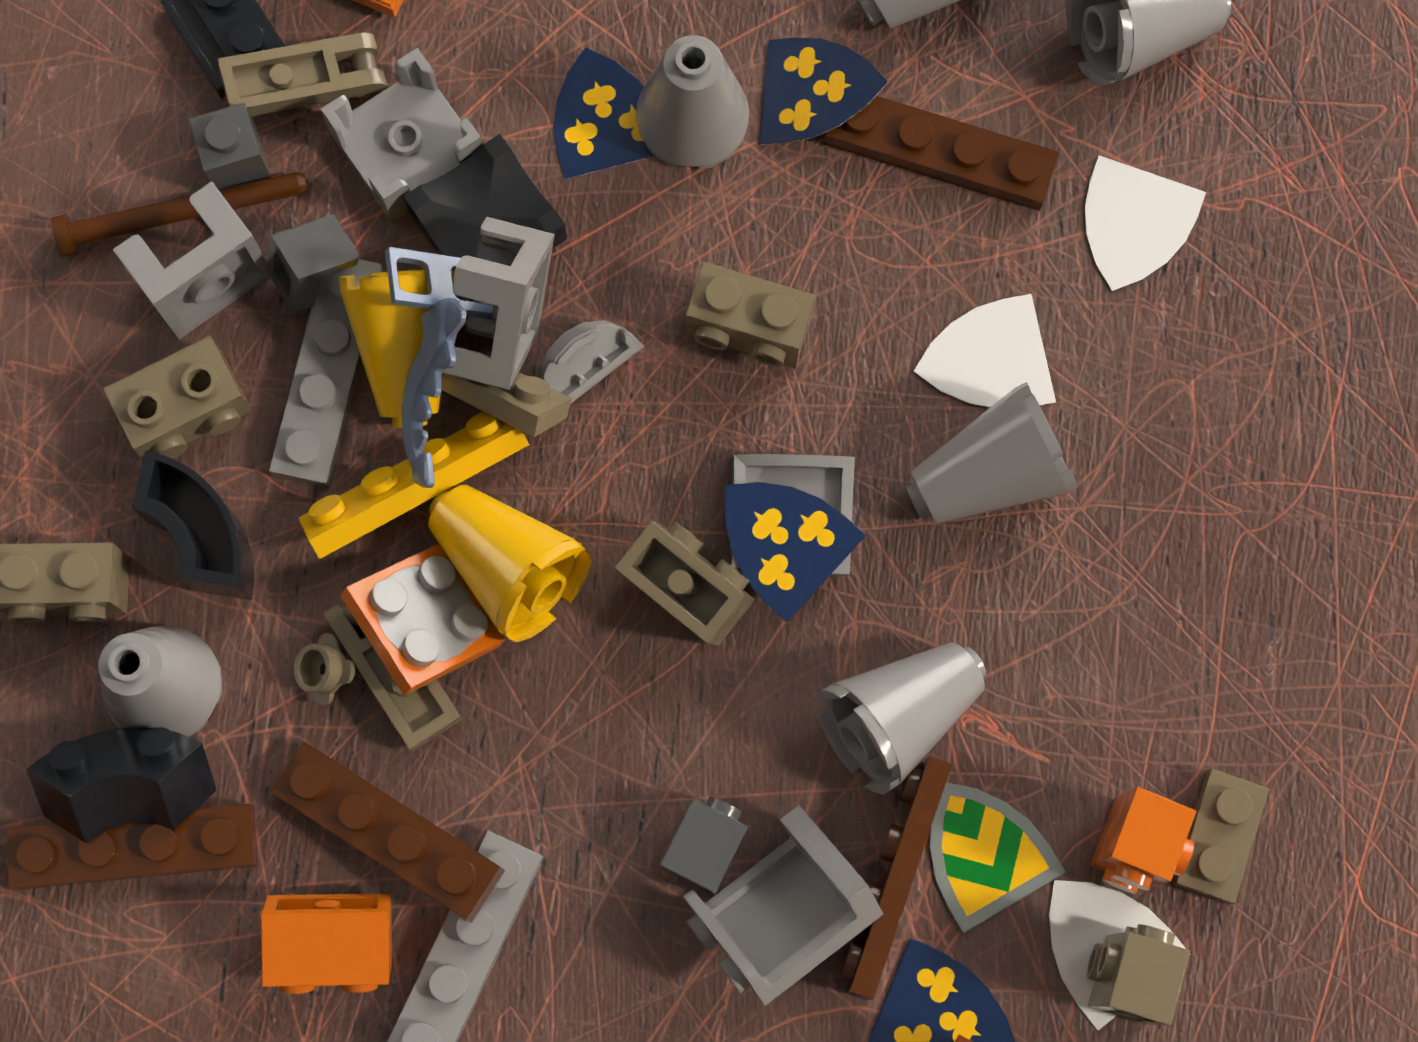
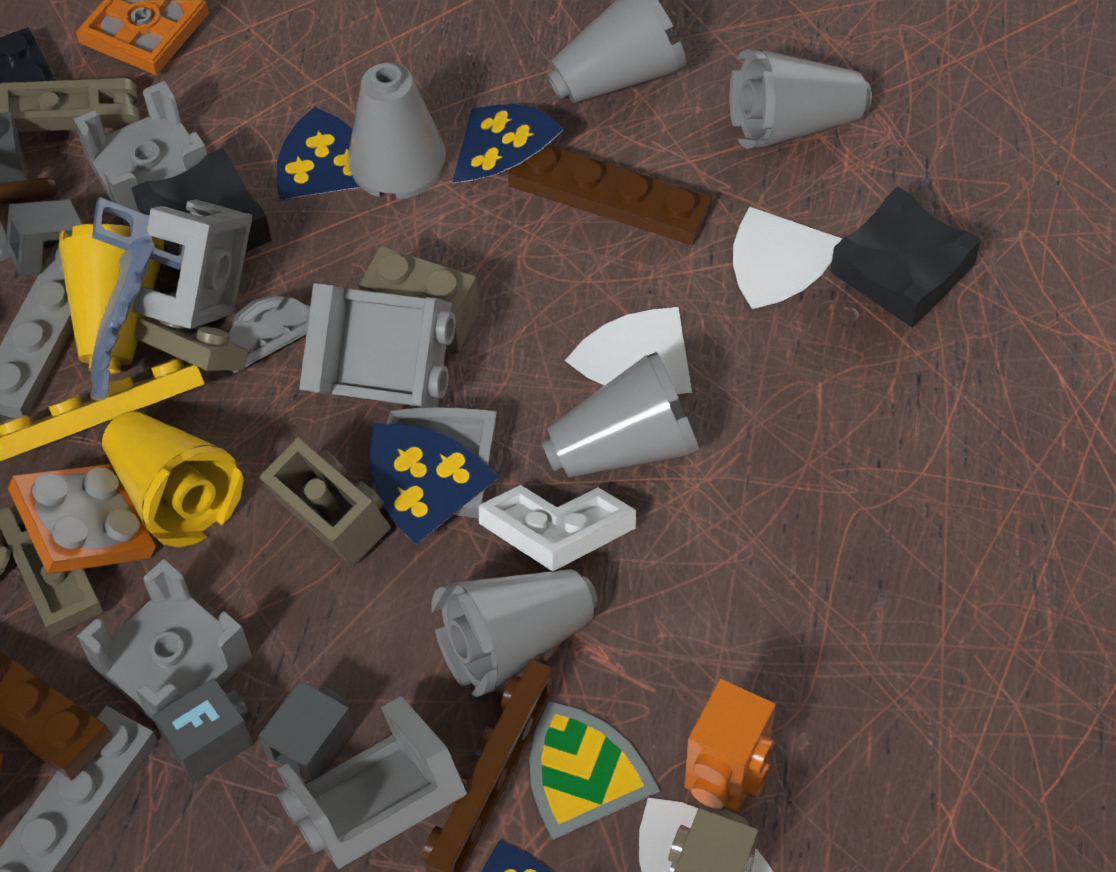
camera: 10 degrees right, 20 degrees down
dark tan plate [1172,769,1270,905] -> none
none -> light grey panel [77,559,252,726]
none -> dark grey brick [153,677,253,783]
none -> light grey panel [299,283,456,408]
none -> white plate [479,485,636,571]
none -> black brick [830,186,981,328]

